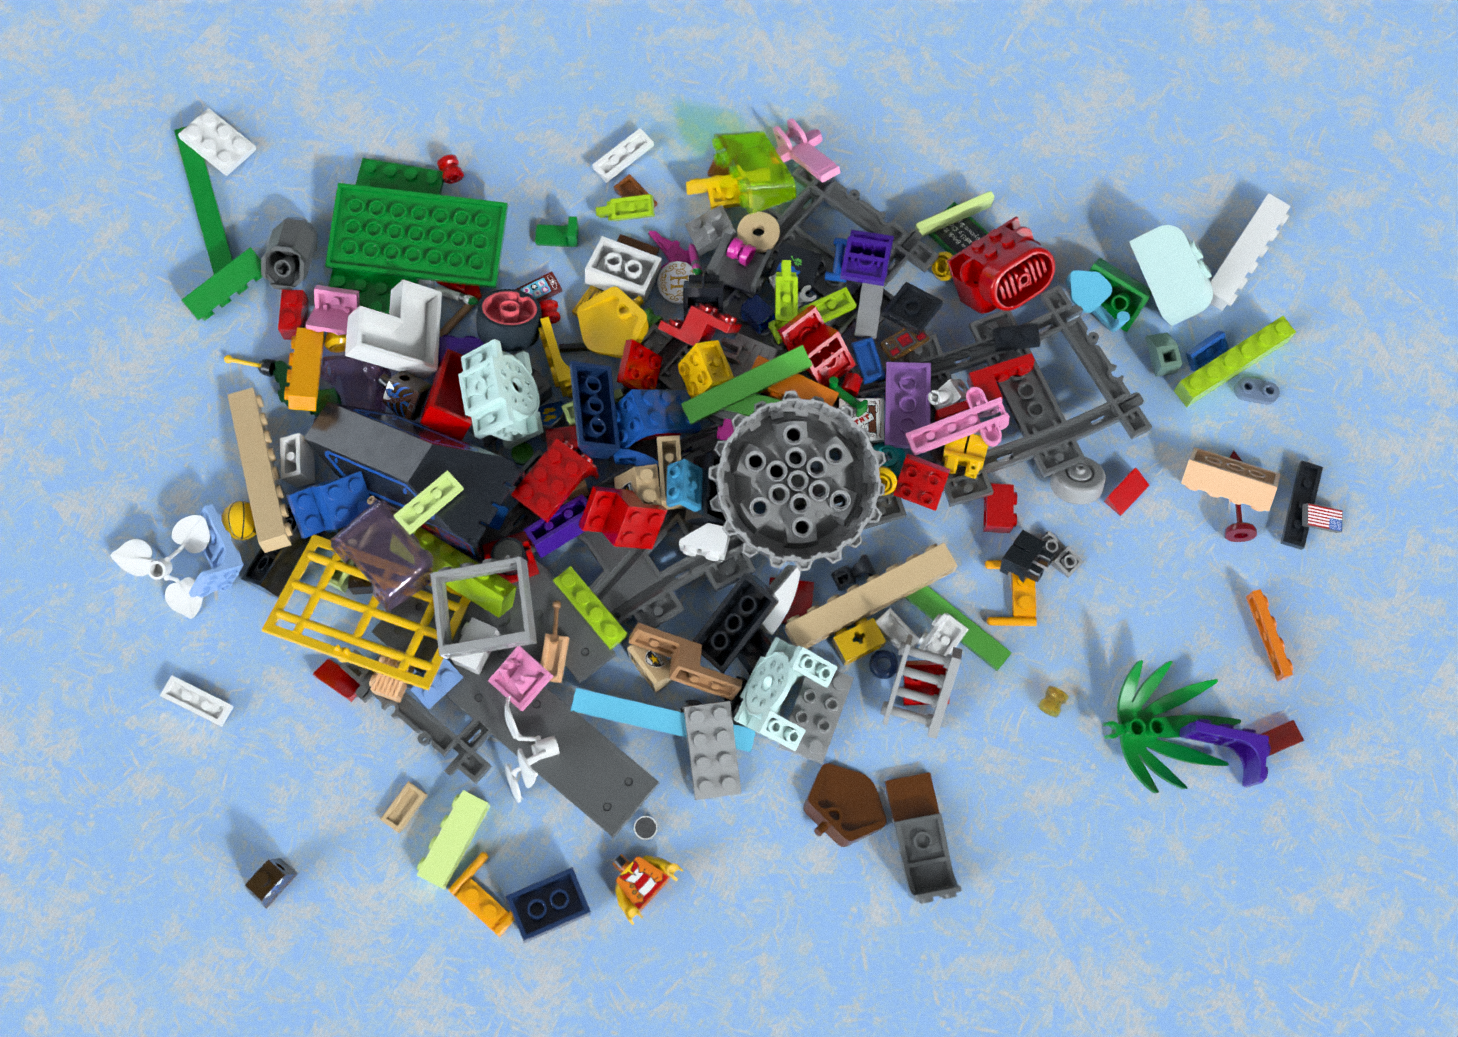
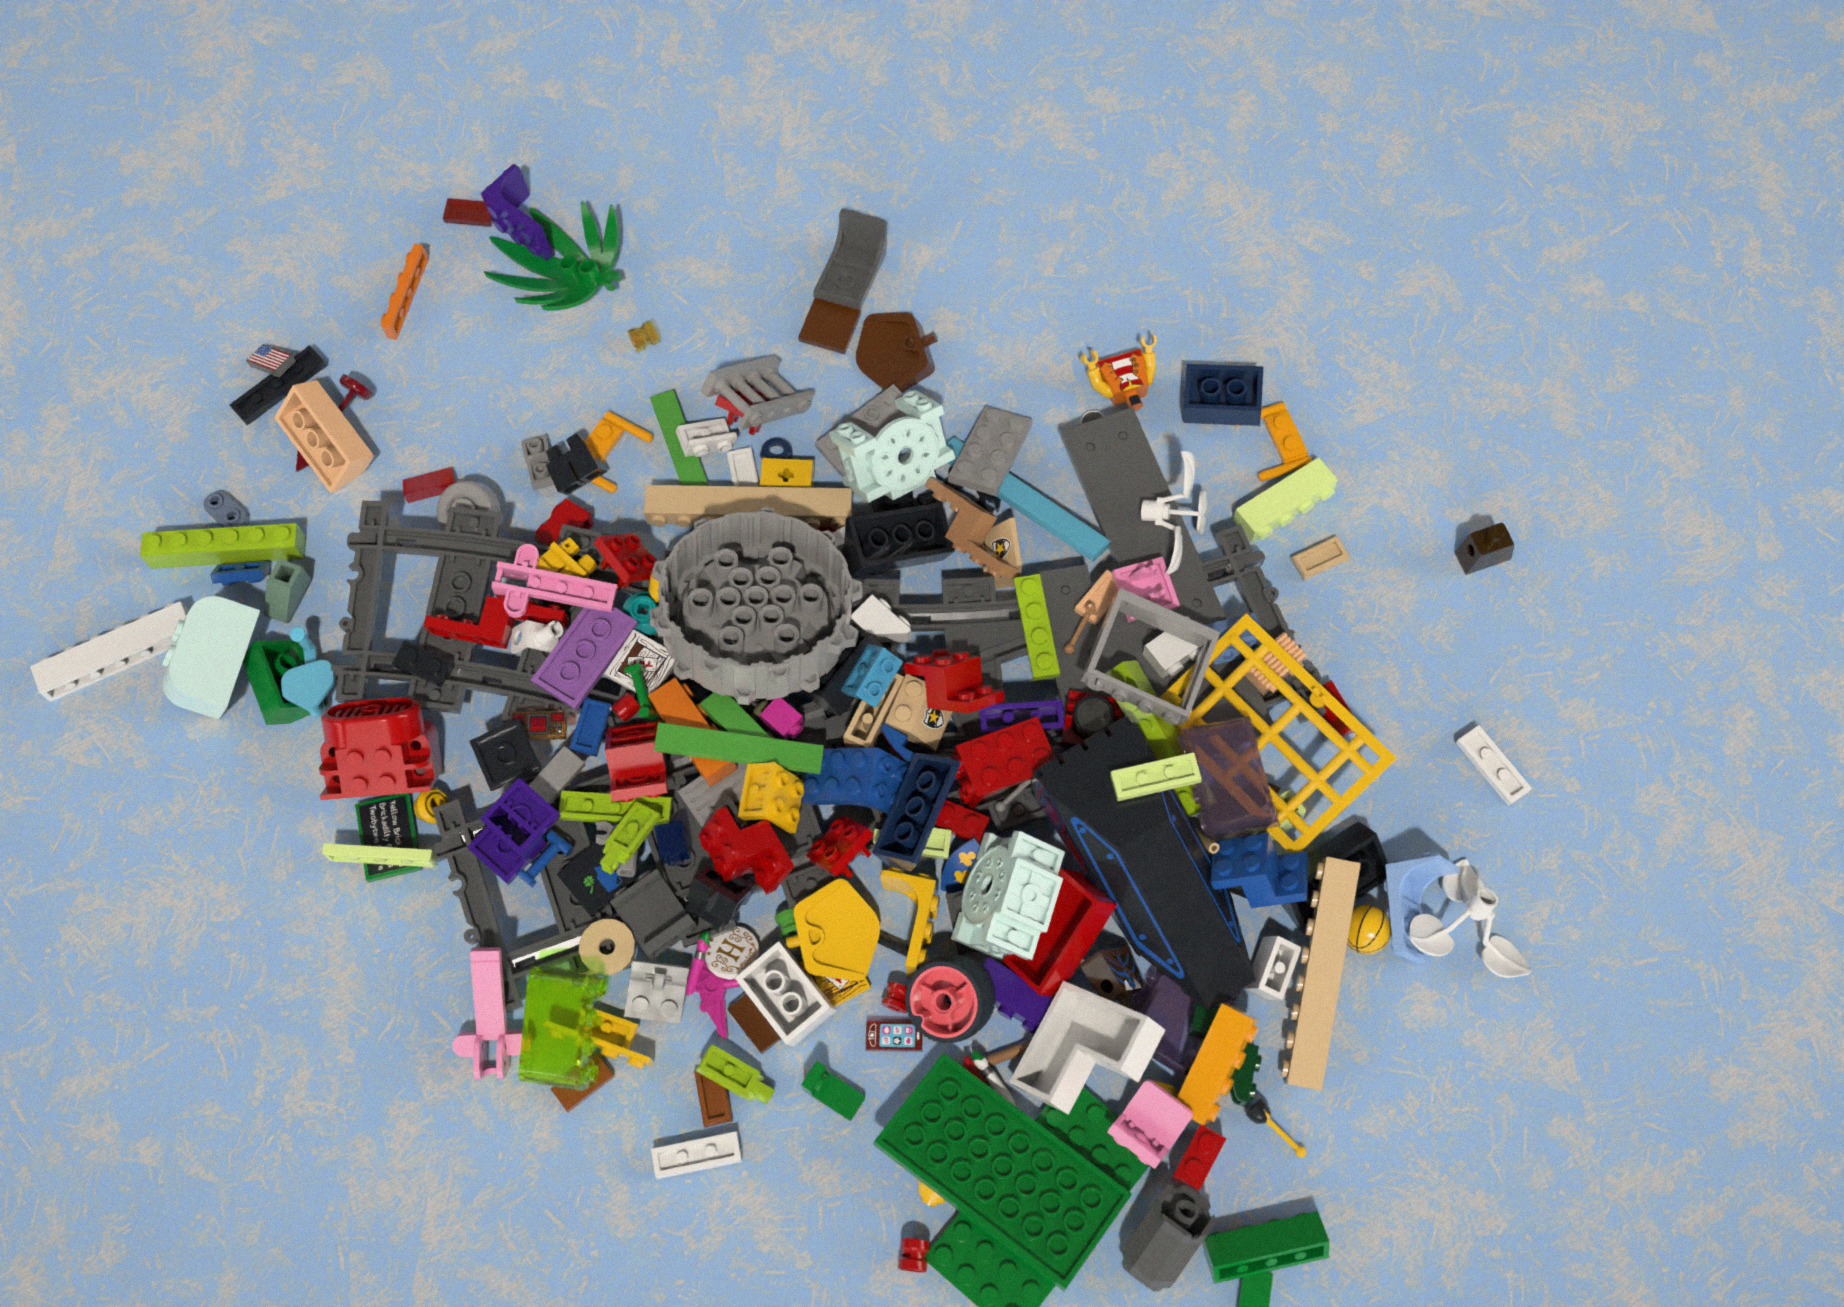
camera: 145 degrees left, 5 degrees down
dark pink wheel [726,237,756,266] -> none

